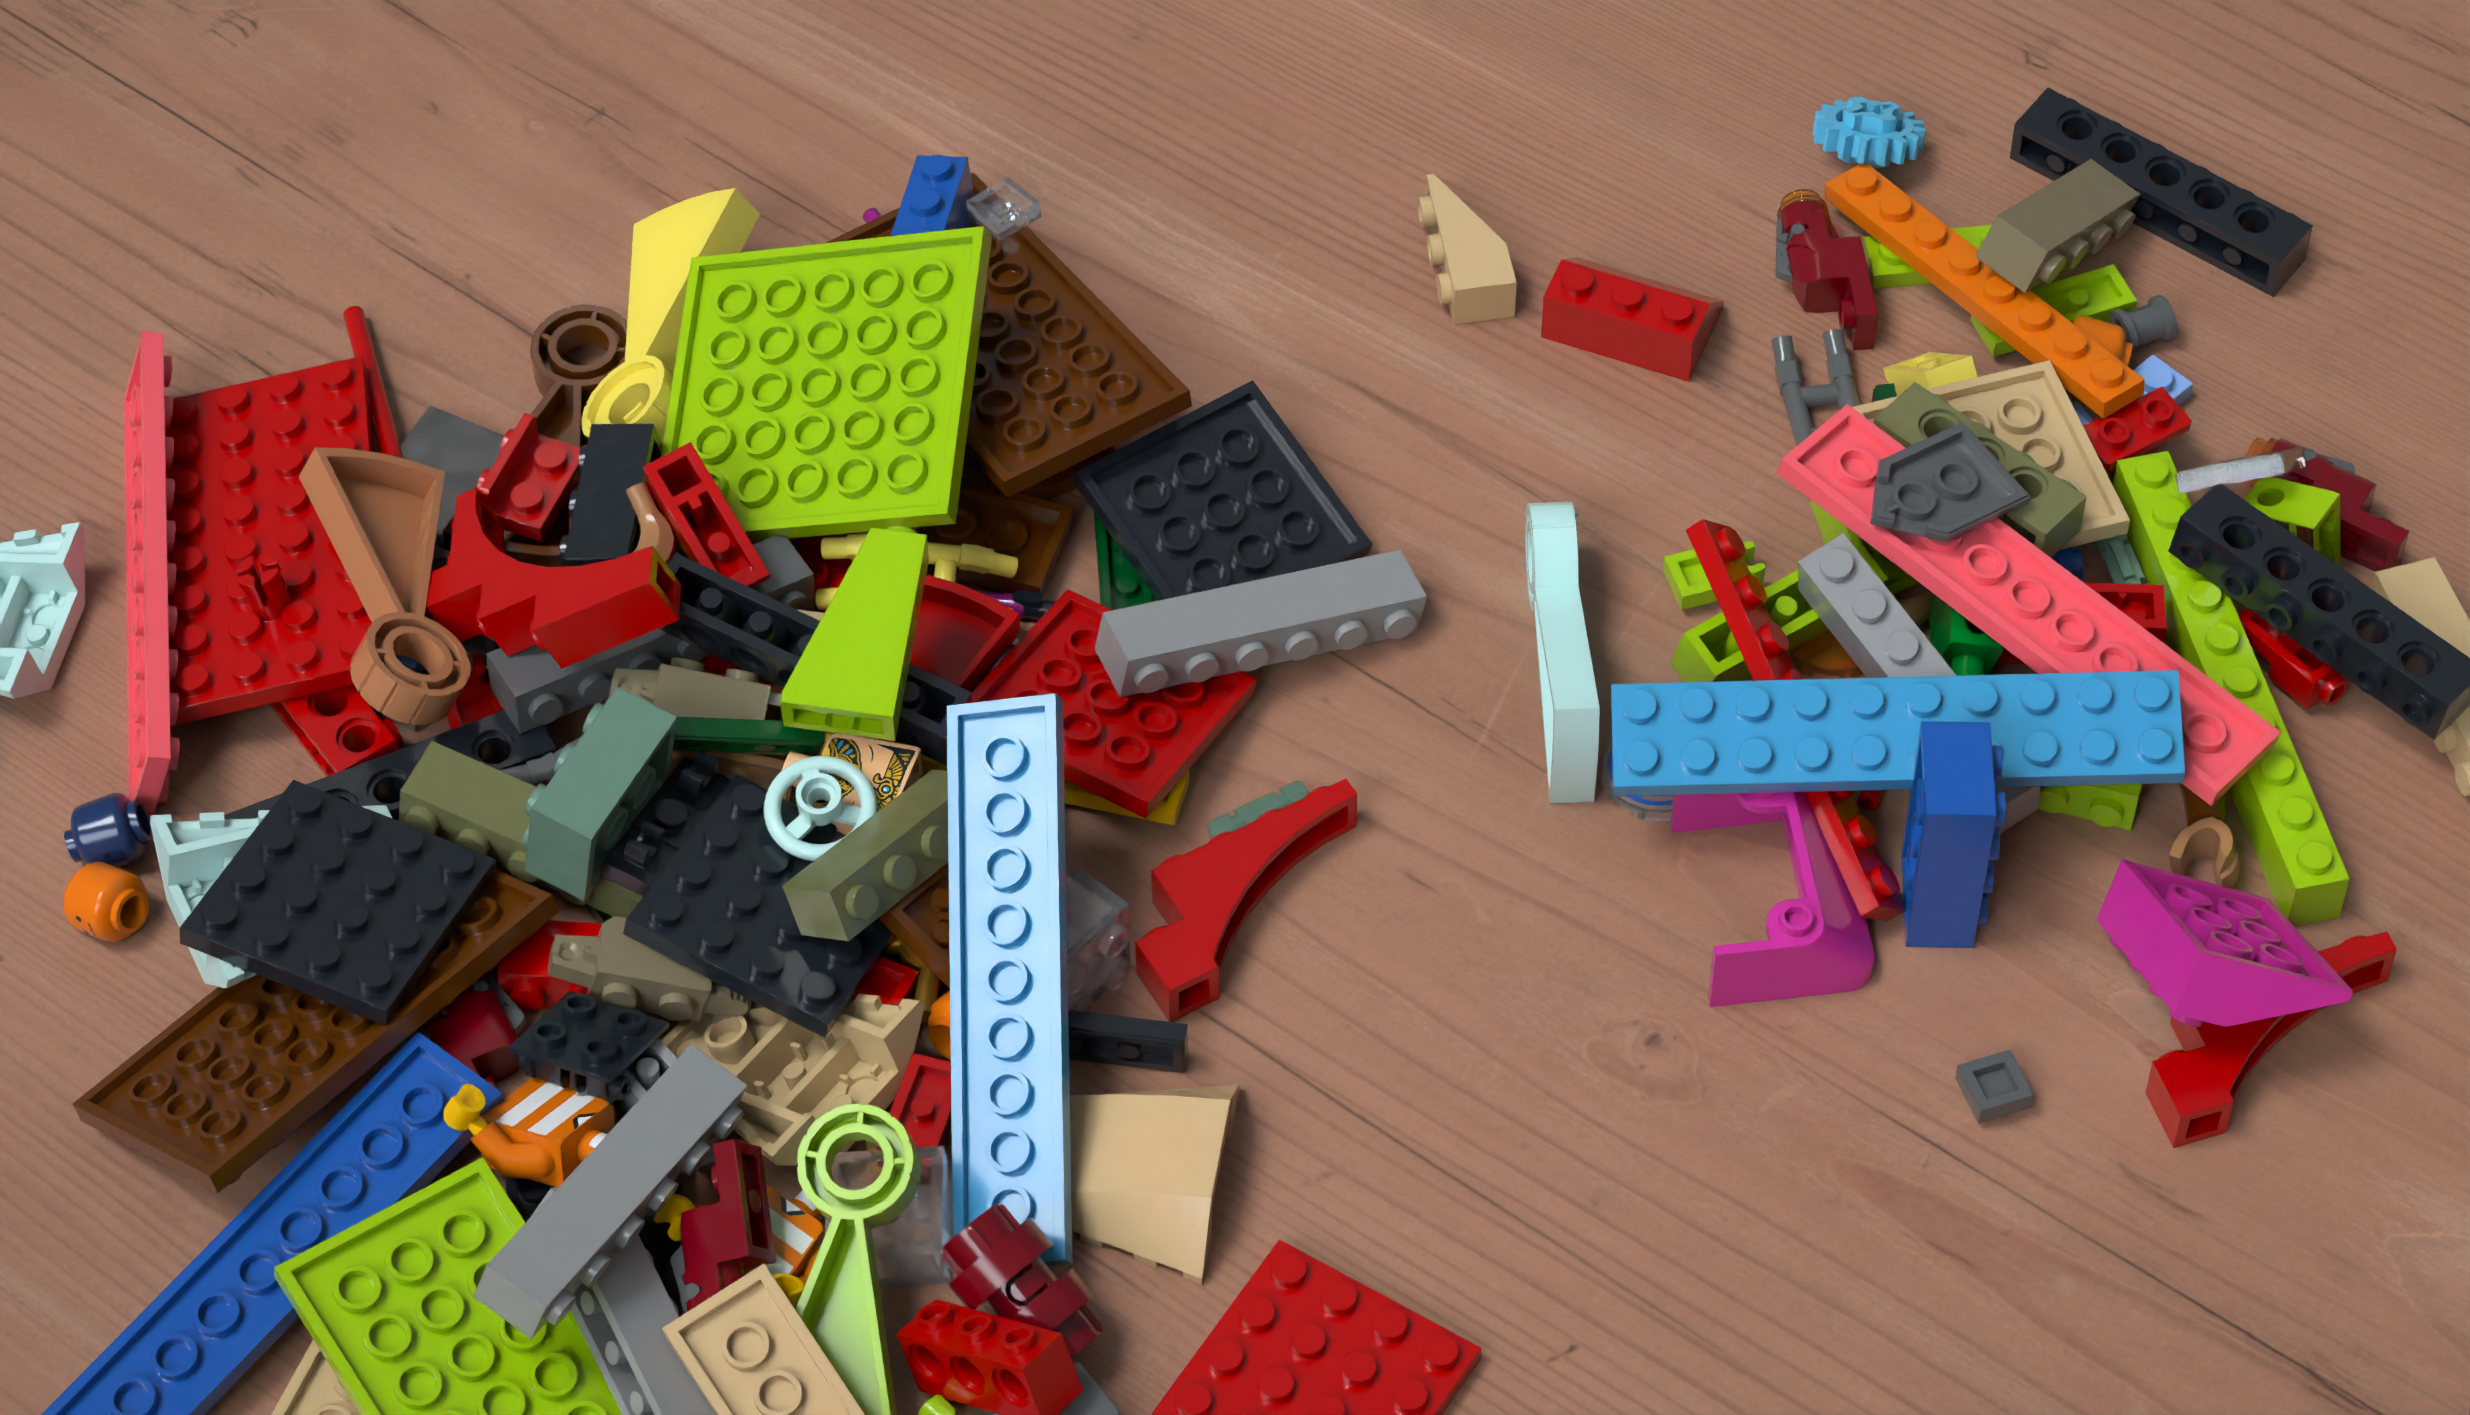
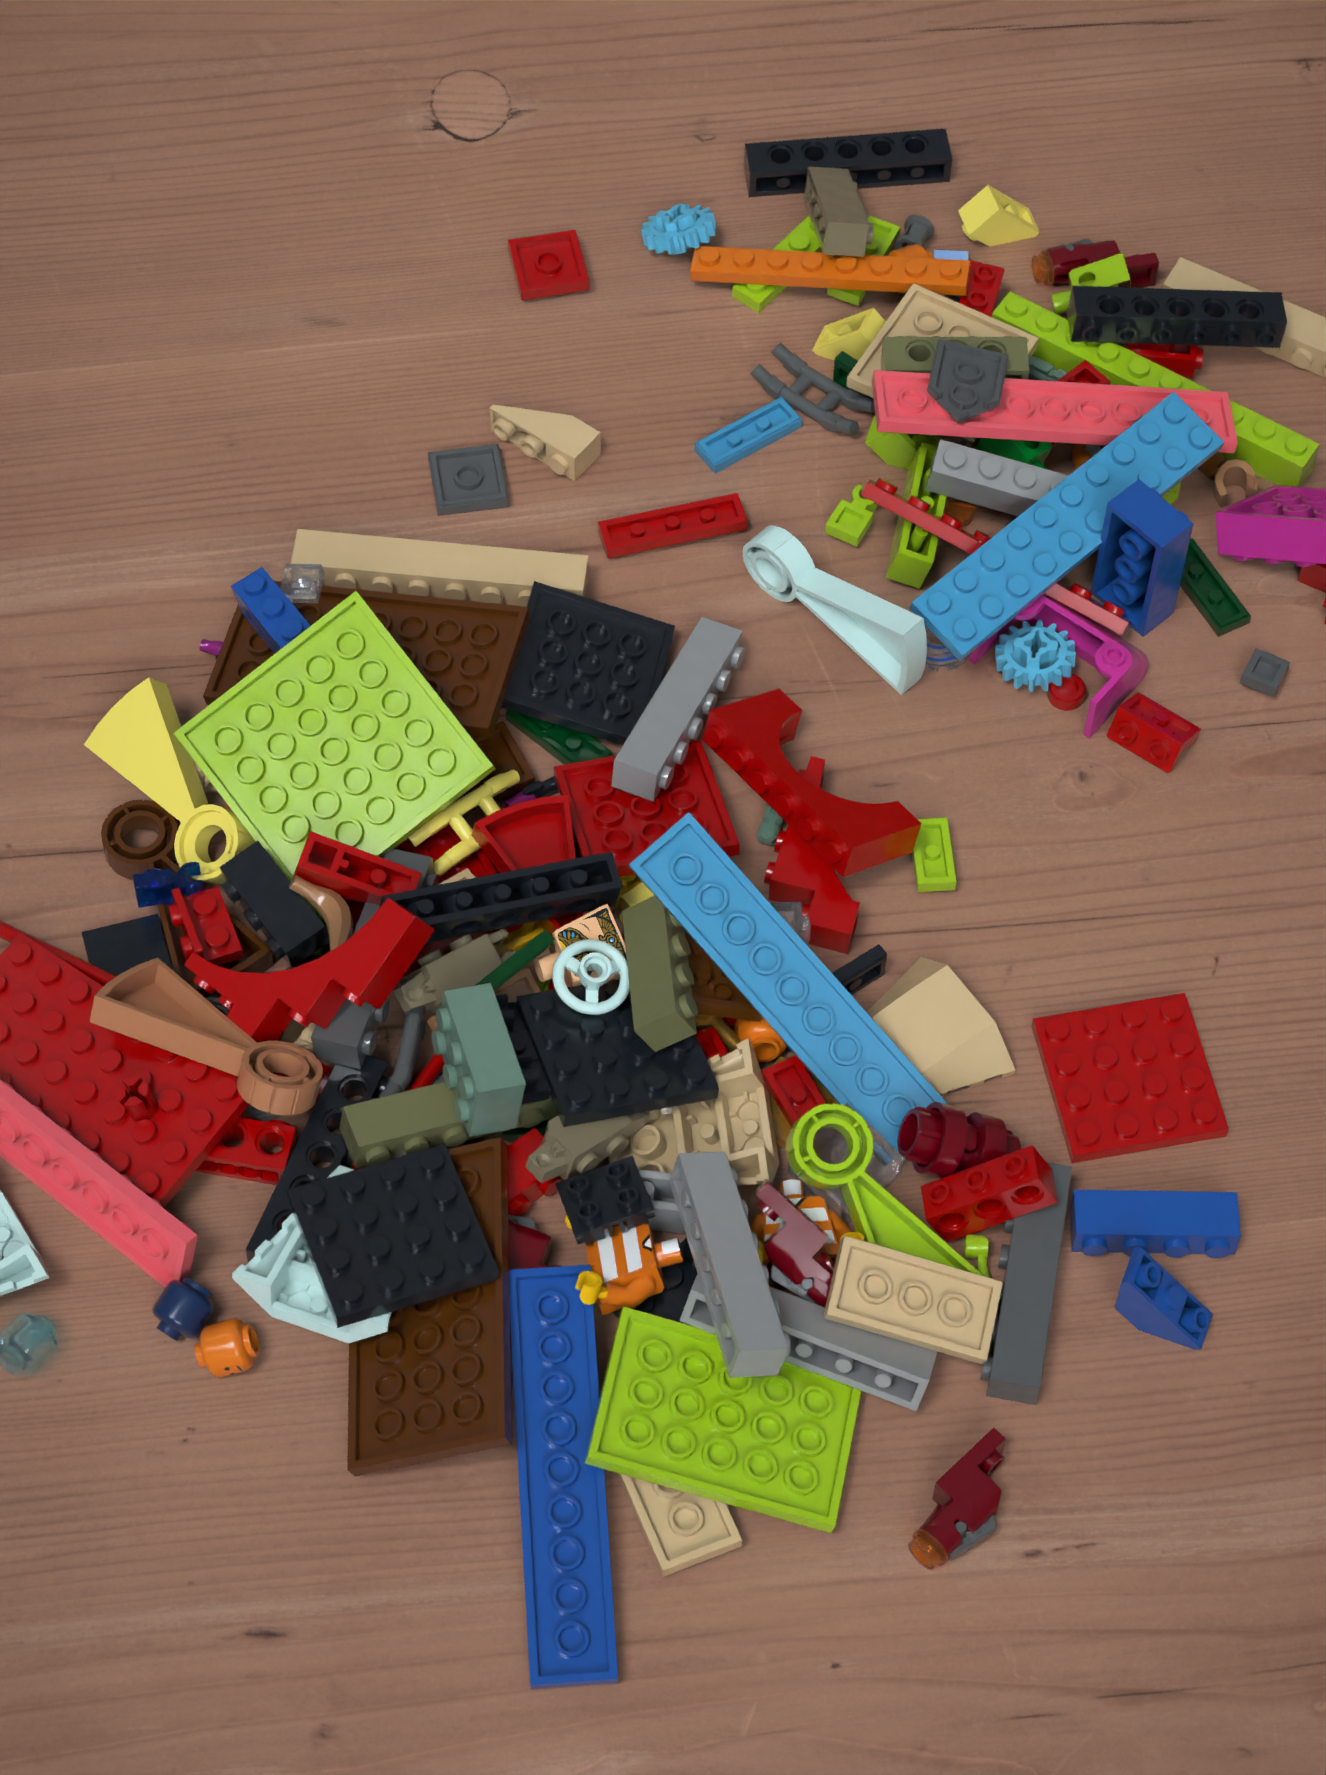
camera: 45 degrees left, 5 degrees up
lime slope [780,526,929,741] -> none
red slope [1541,257,1724,382] -> none
dark red plate [1775,189,1878,351] -> none
clear smoke tile [2175,447,2306,494] -> none
none -> clear blue plate [133,862,204,908]
none -> tan brick [291,529,588,607]
none -> dark grey tile [428,444,509,516]
none -> red plate [508,230,589,301]
none -> red plate [598,493,747,559]
none -> dark azure tile [694,396,802,474]
none -> red arch [702,688,922,877]
none -> lime plate [912,817,957,892]
none -> light yellow slope [958,185,1040,247]
none -> medium azure gear [995,620,1076,692]
none -> red tile [1047,674,1086,711]
none -> red bracket [1107,692,1201,773]
none -> dark green tile [1180,538,1251,637]

